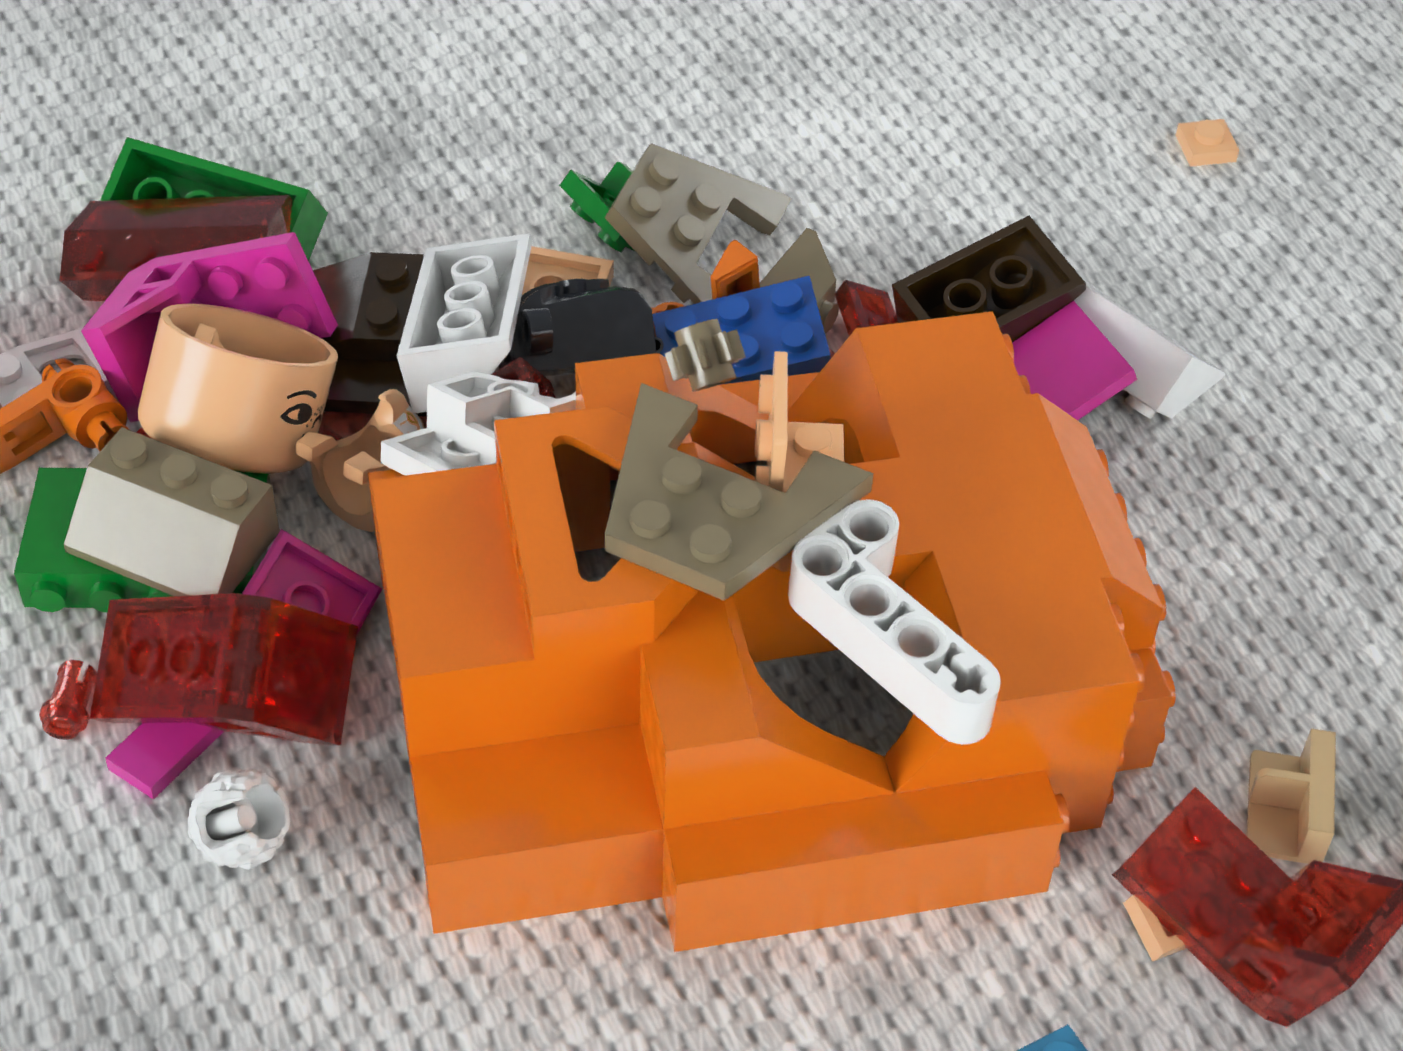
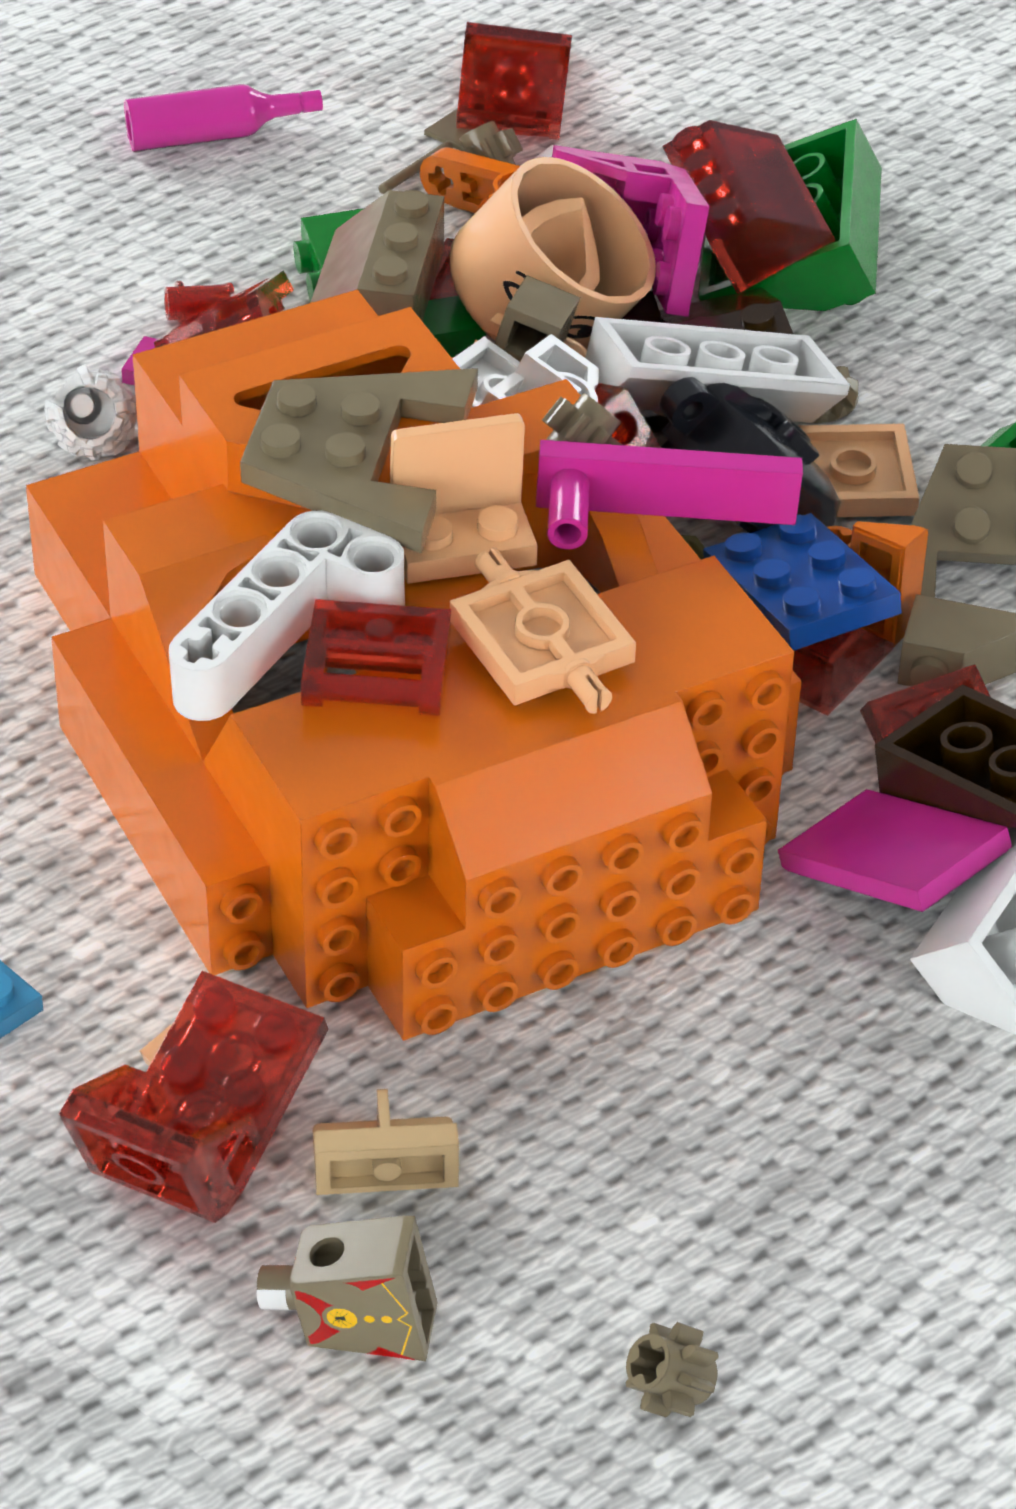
camera: 75 degrees right, 5 degrees down
none -> clear red plate [301,599,451,716]
none -> light nougat plate [449,547,636,714]
none -> dark tan brick [494,275,580,362]
none -> dark pink piece [536,440,803,549]

